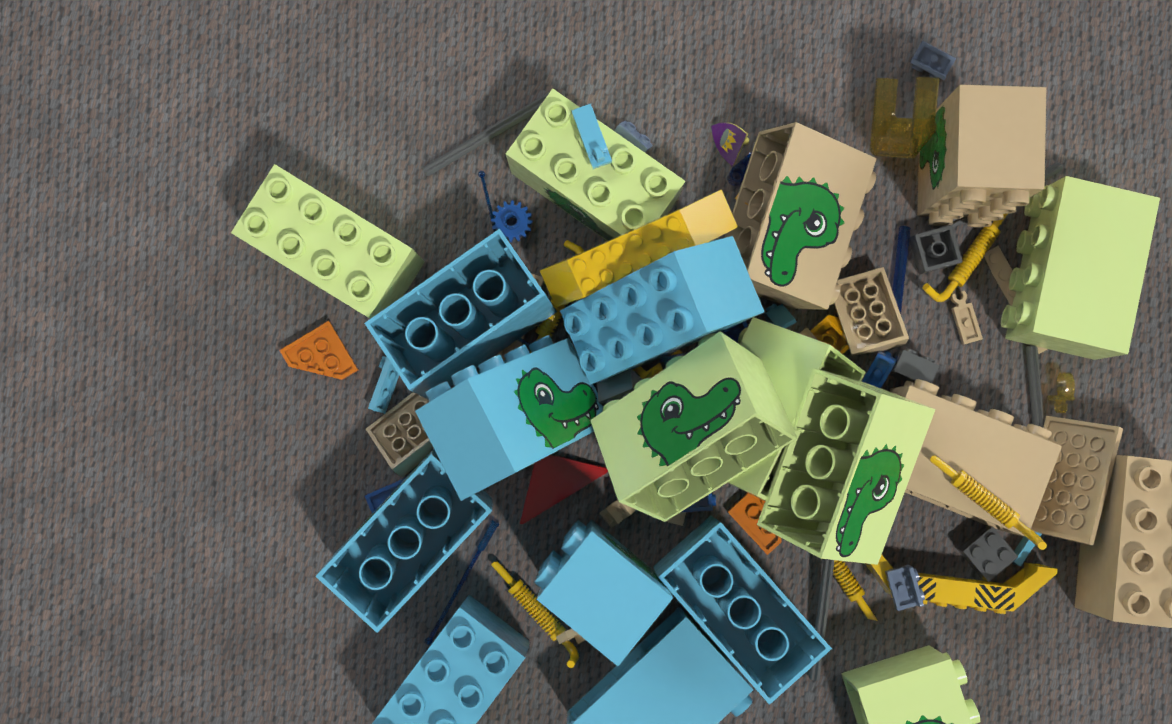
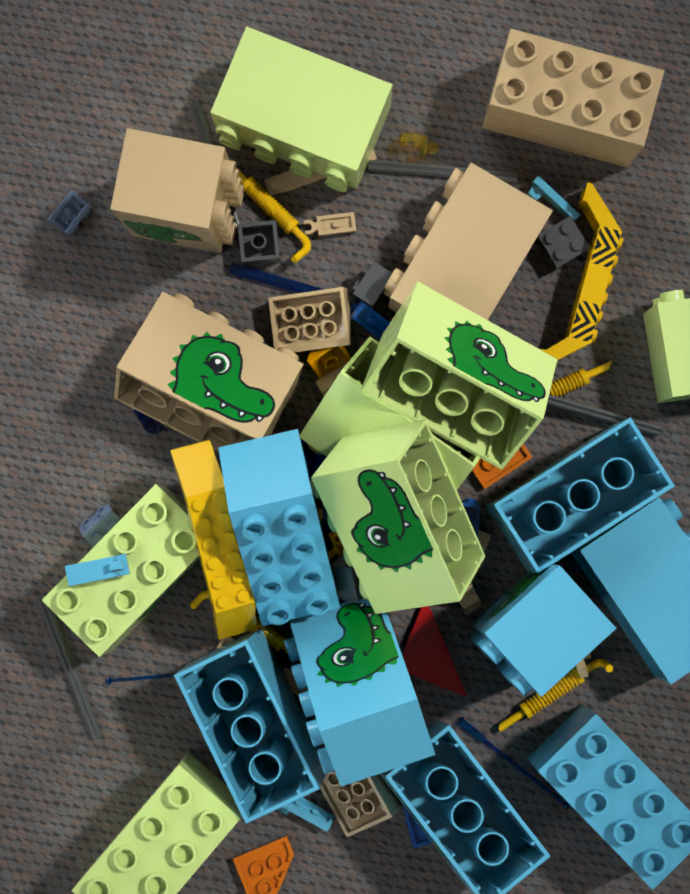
camera: 85 degrees left, 0 degrees up
blue gear [491,200,533,243] -> none
dark purple shield [711,123,749,167] -> none
dark azure slope [763,303,797,328] -> none
clear yellow windscreen [870,77,939,158] -> none
sand blue bracket [885,565,925,611] -> none
yellow piece [930,455,1047,550] -> none
tan plate [1031,416,1123,546] -> none

